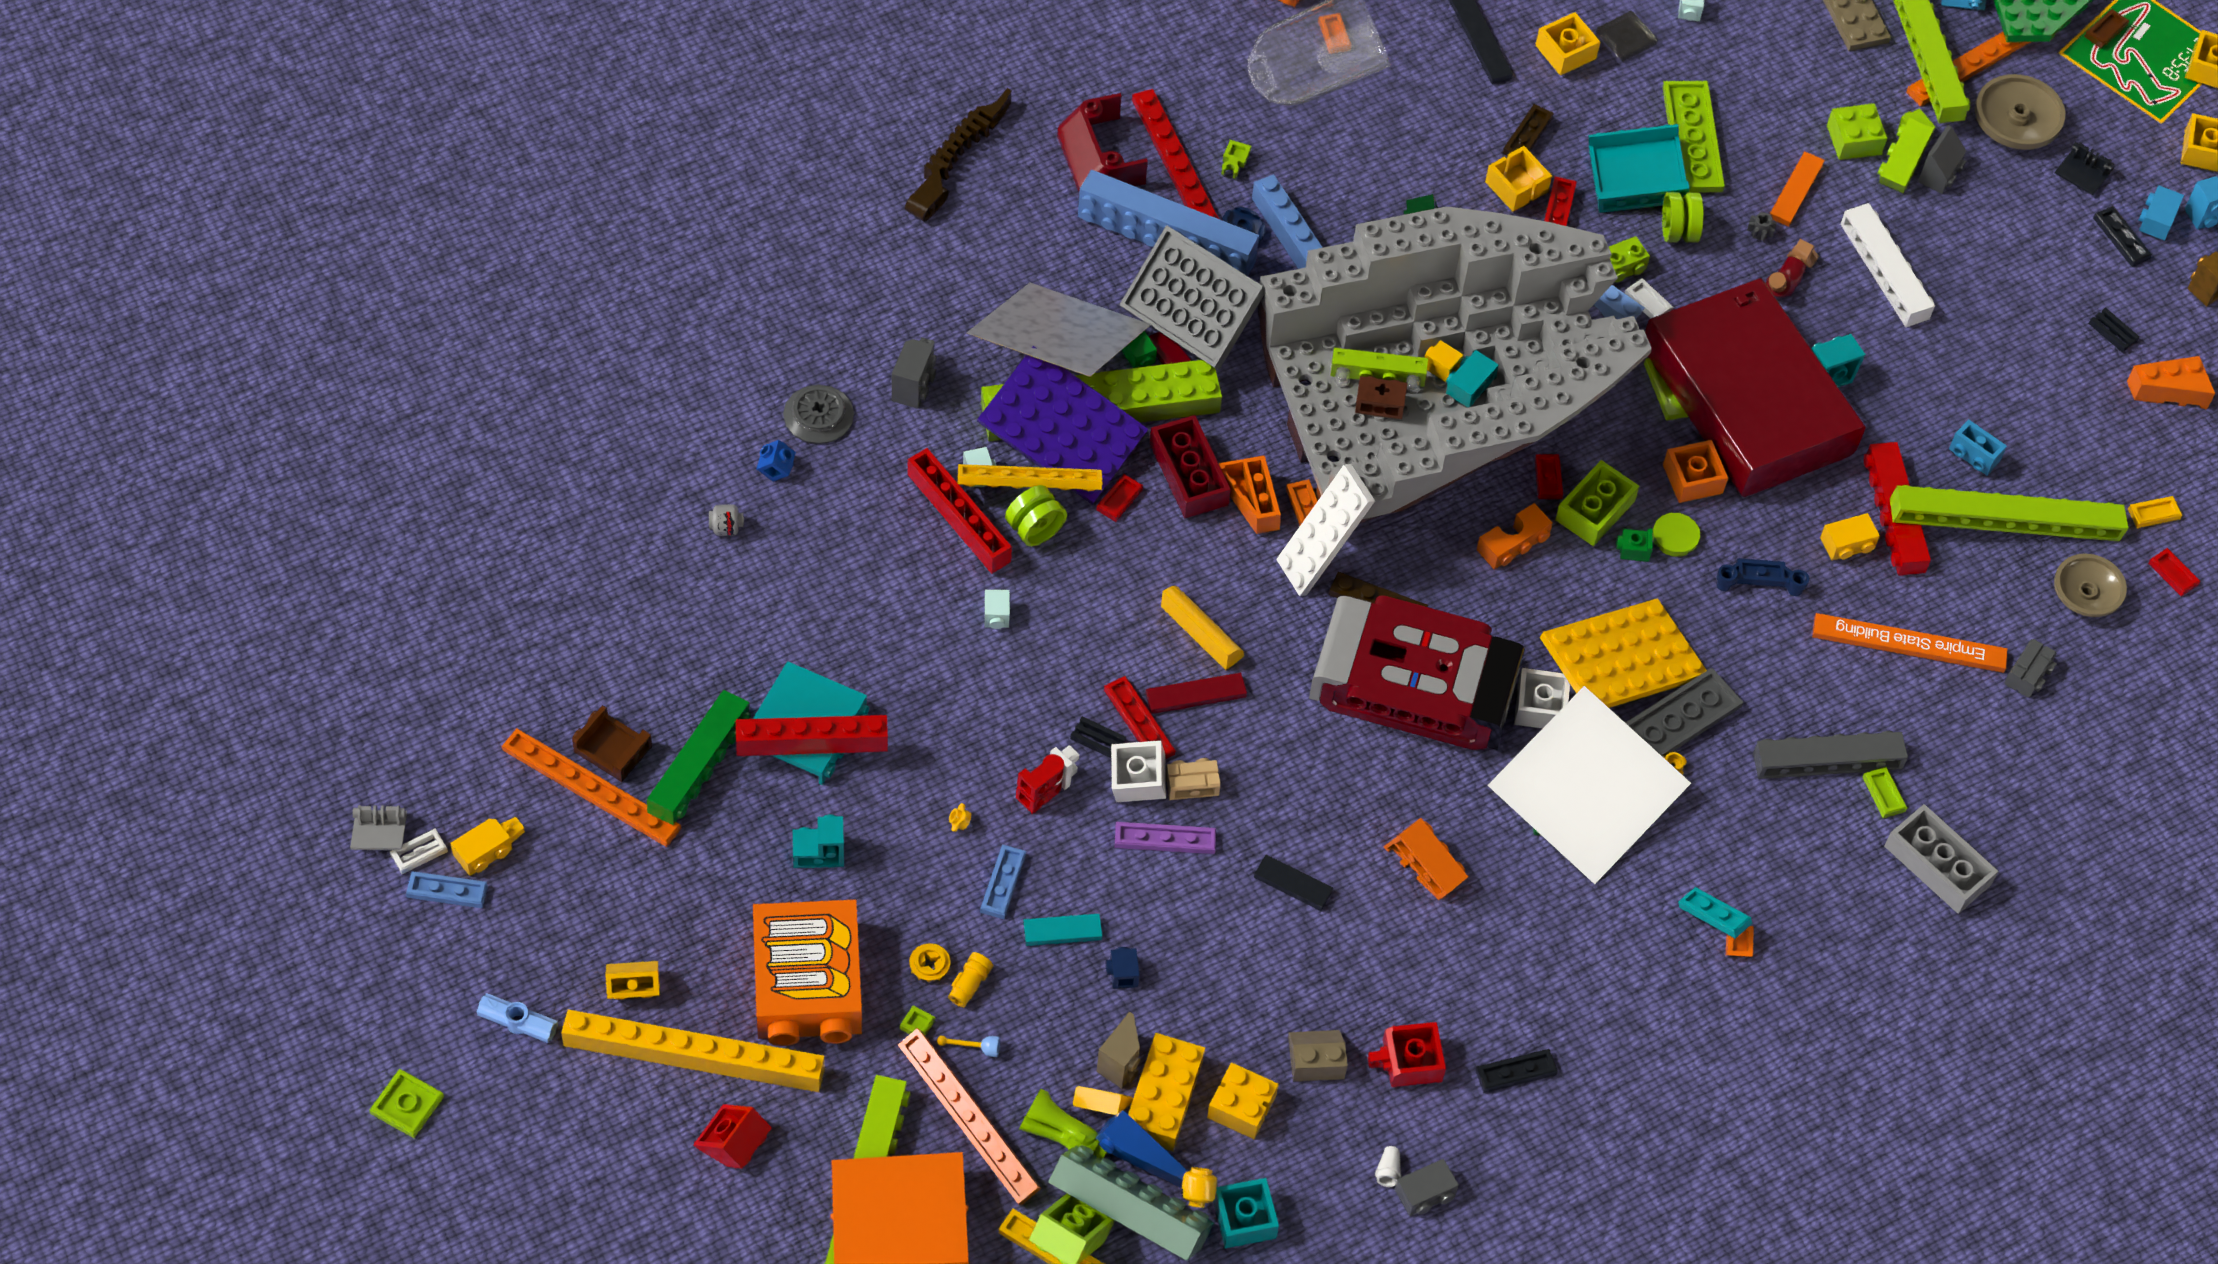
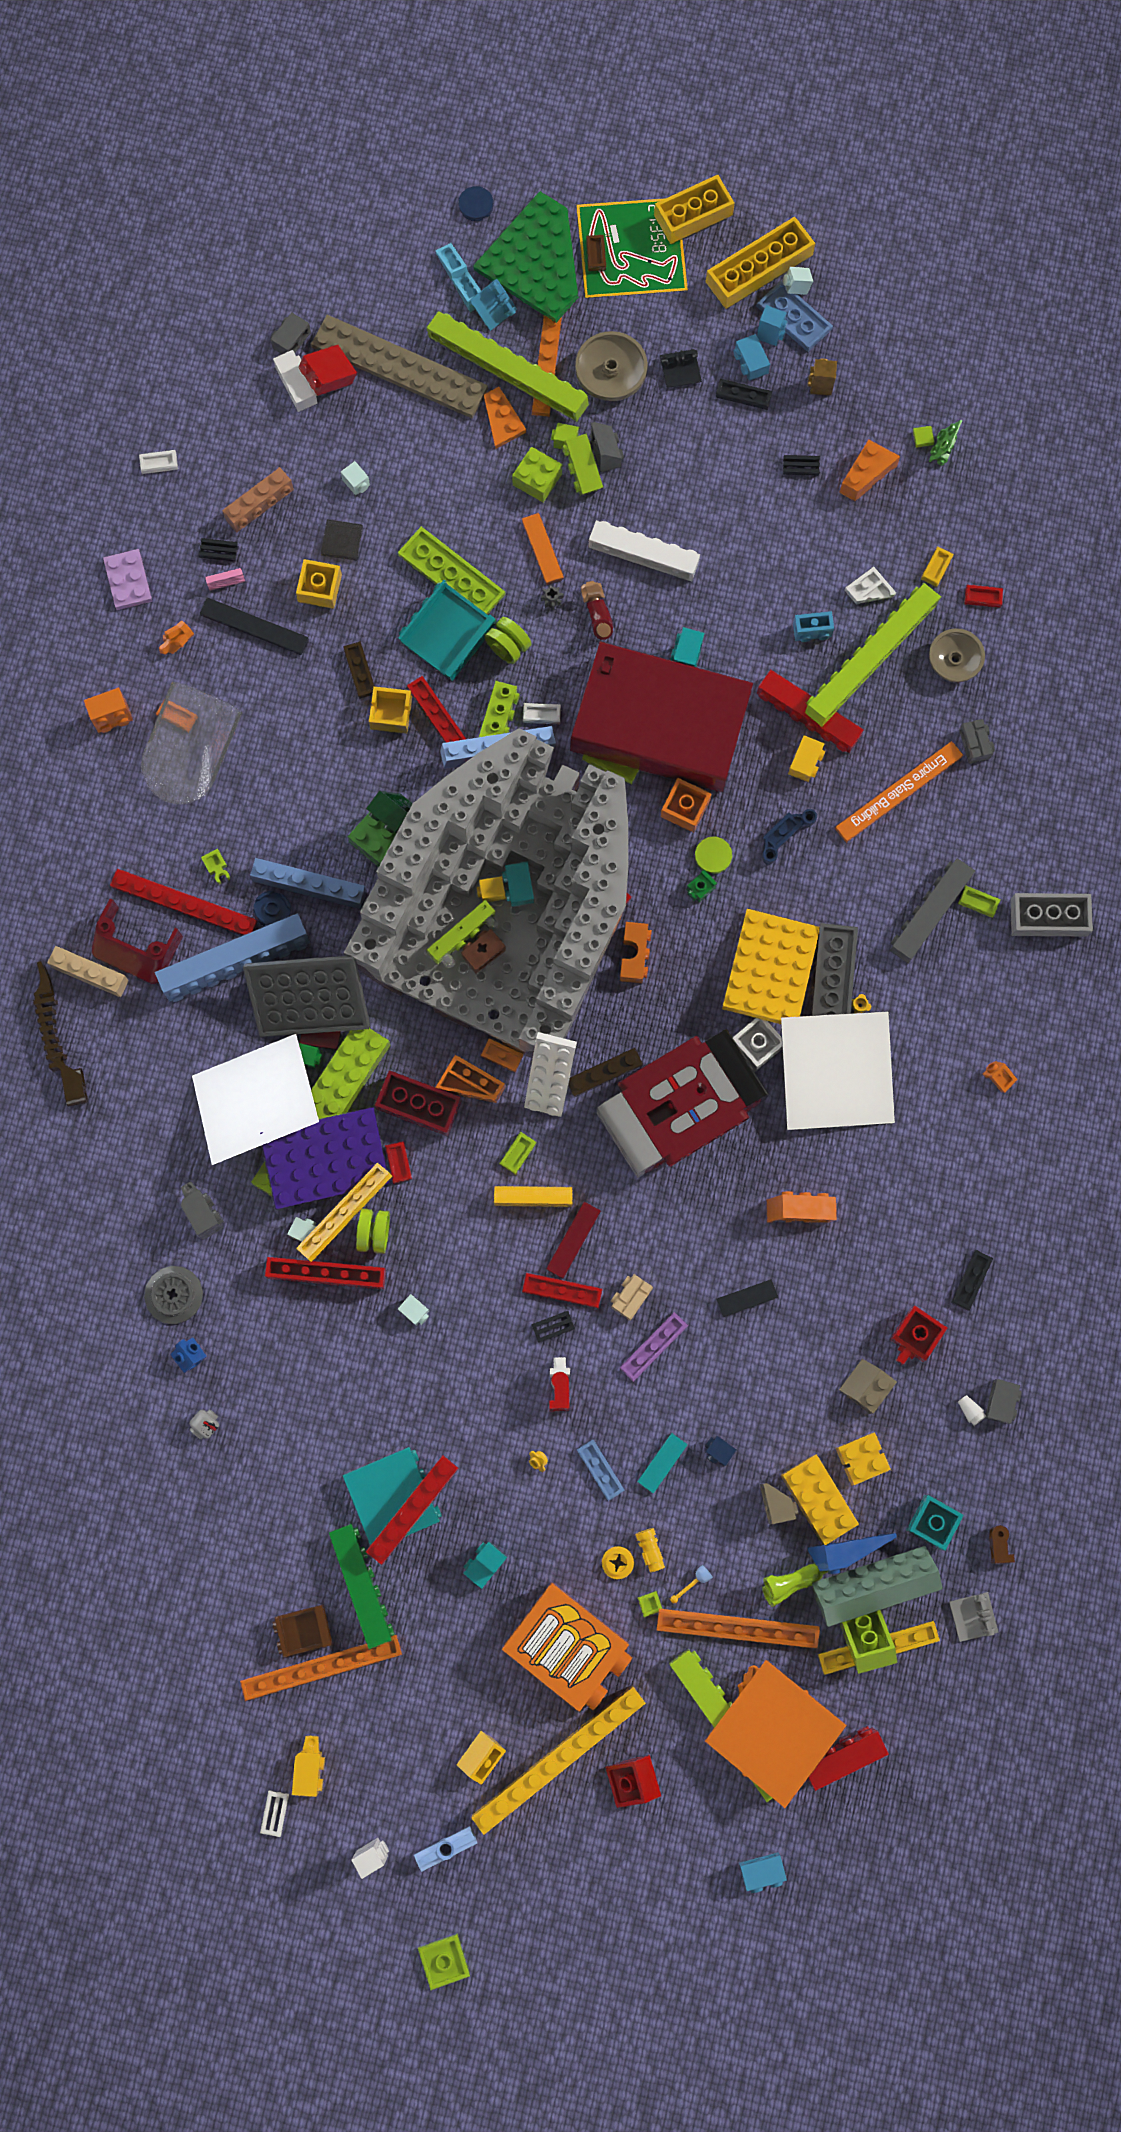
camera: 45 degrees left, 20 degrees up
light grey hinge [350,805,407,850] -> none
medium blue tile [406,871,488,908] -> none
yellow slope [1073,1086,1133,1115] -> none
white brick [1111,741,1166,802] -> none
yellow head [1181,1167,1218,1208] -> none
lime brick [1555,460,1639,547] -> none
teal tile [1678,887,1753,939] -> none
none -> tan brick [47,946,129,997]
none -> white brick [352,1838,389,1879]
none -> orange wing [484,387,526,449]
none -> lime tile [499,1132,537,1175]
none -> white wing [845,567,896,604]

